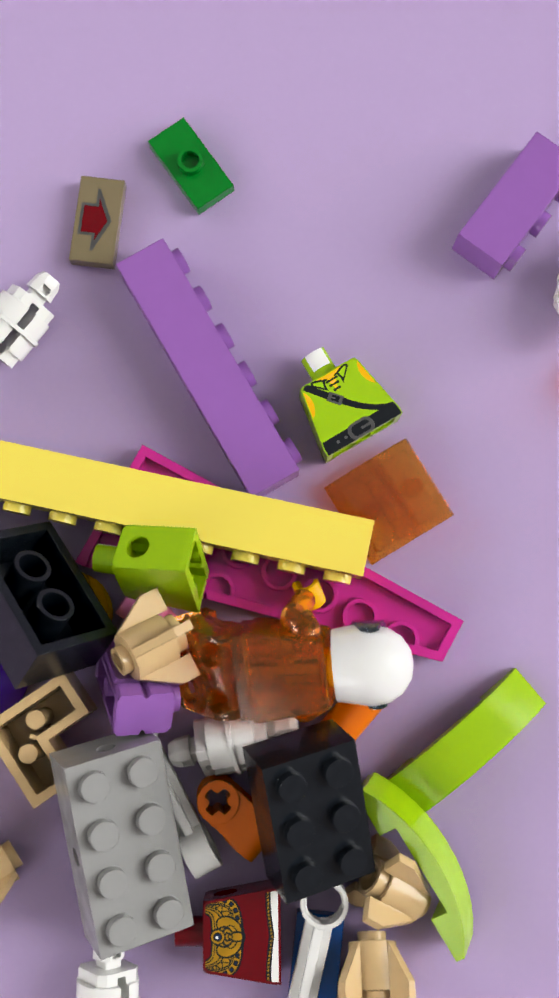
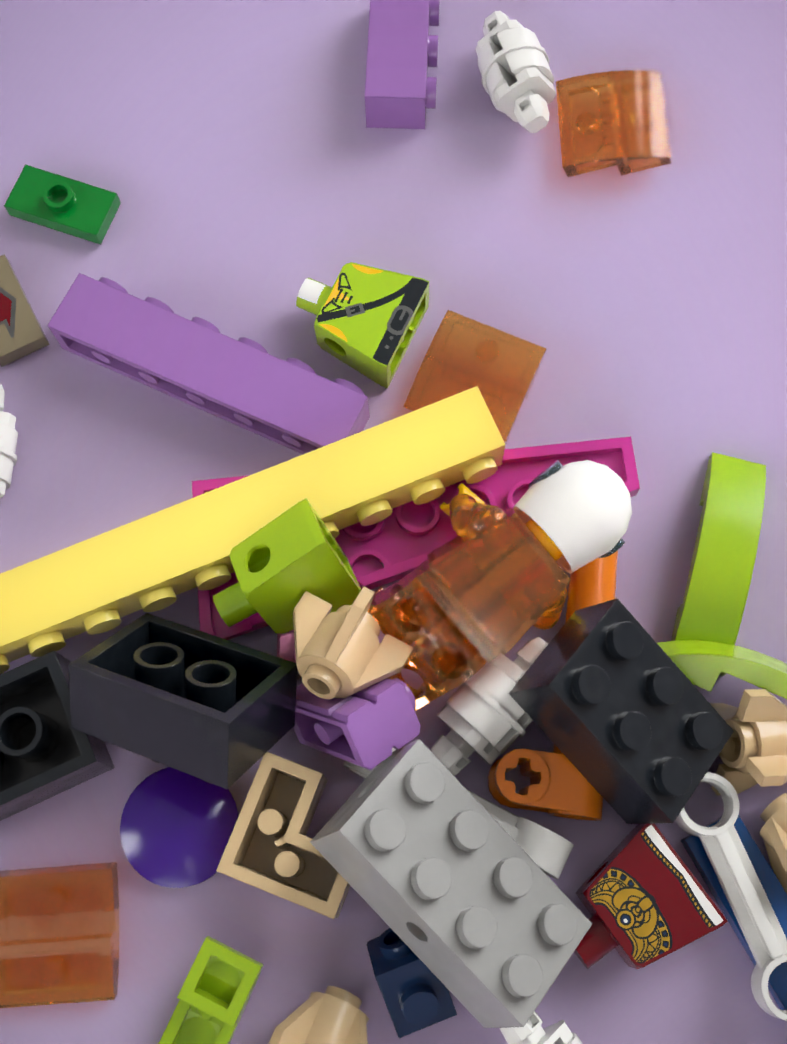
camera: 30 degrees left, 10 degrees down
none -> dark blue bracket [367,928,457,1038]

